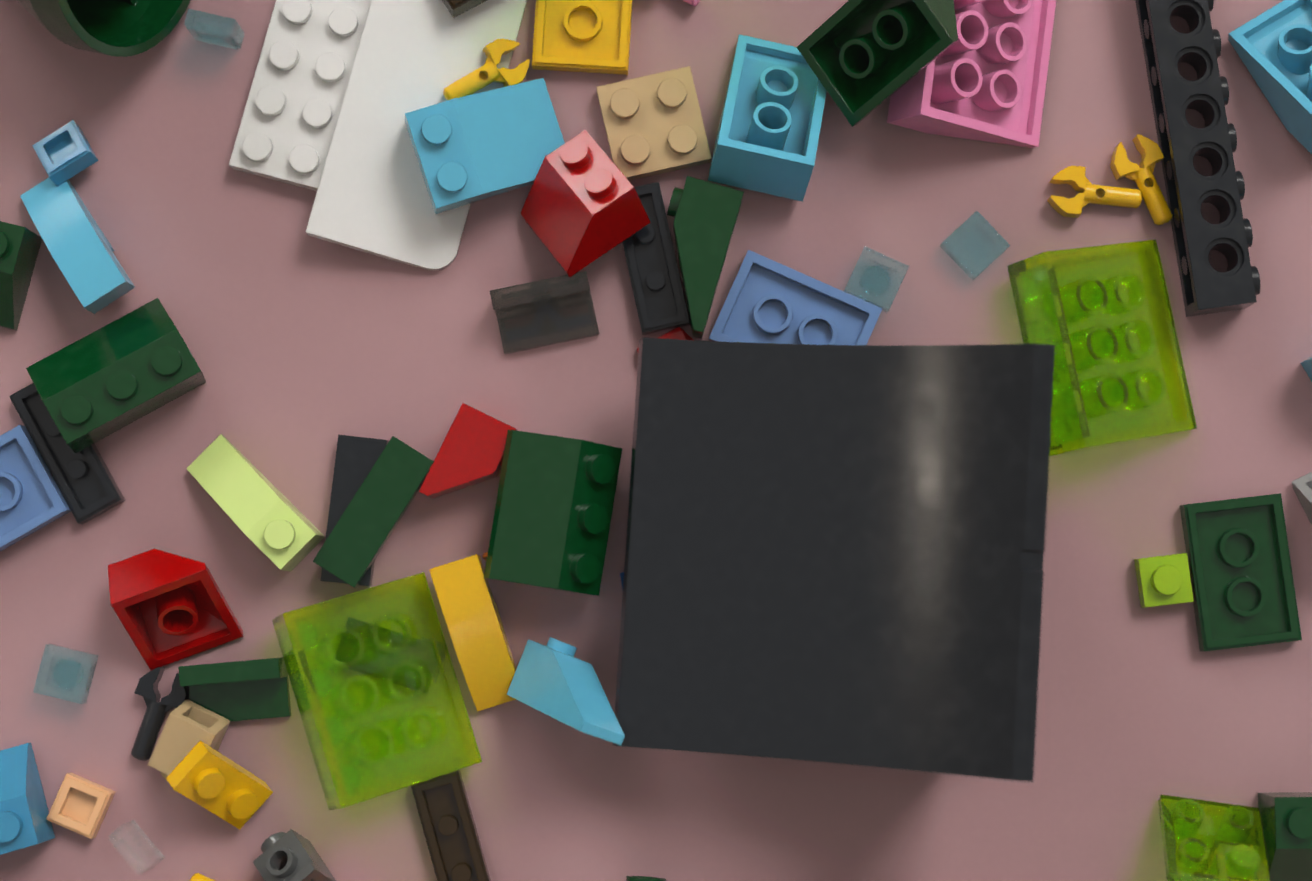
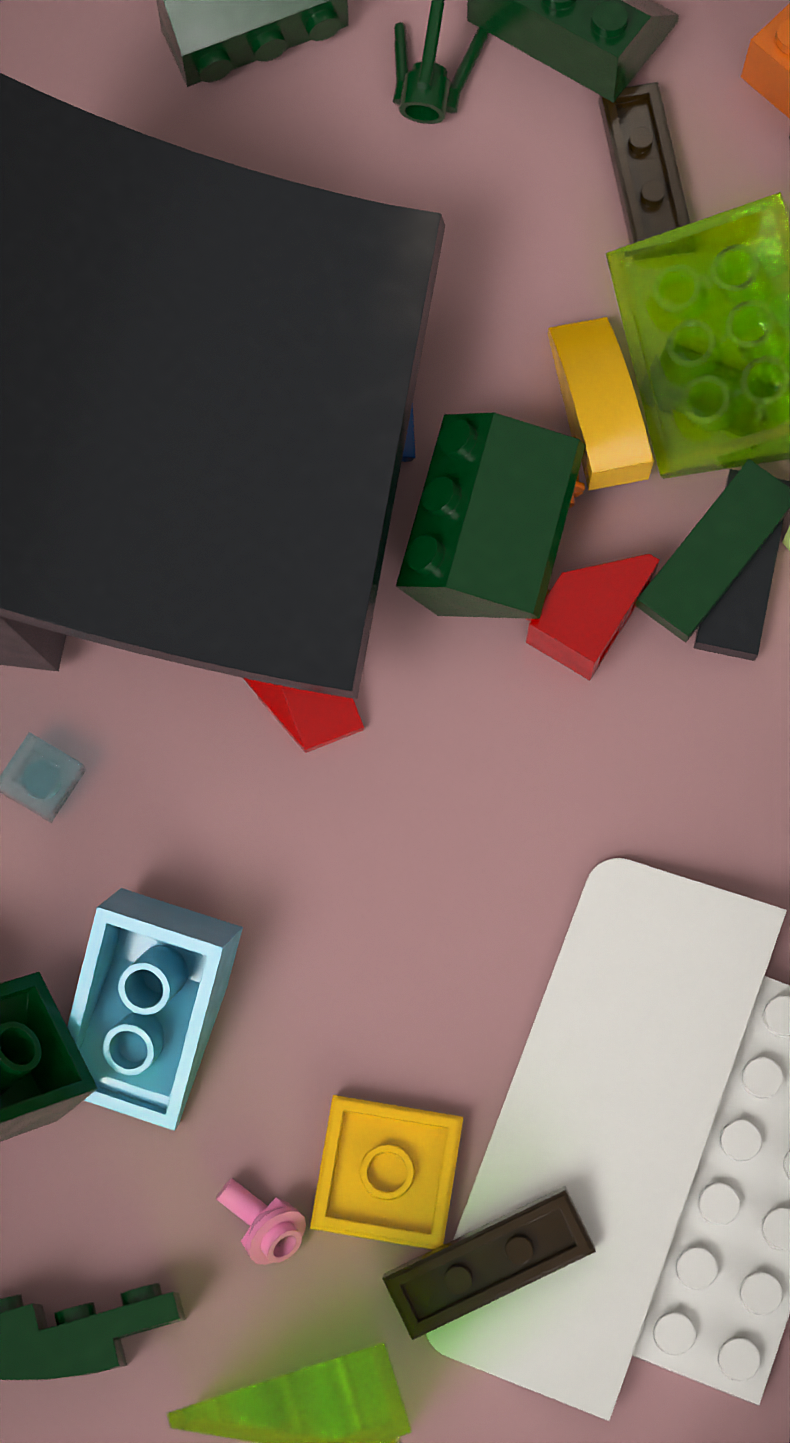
camera: 175 degrees left, 10 degrees down
medium azure slope [405,78,565,214] -> none
yellow bar [443,39,530,100] -> none
clear smoke panel [490,271,599,354] -> none
medium azure slope [506,637,625,745] -> none
red slope [520,130,651,278] -> none
tan plate [596,66,712,181] -> none
black tile [622,182,690,335] -> none
dark green slope [667,176,744,339] -> none
medium blue plate [708,250,882,345] -> none

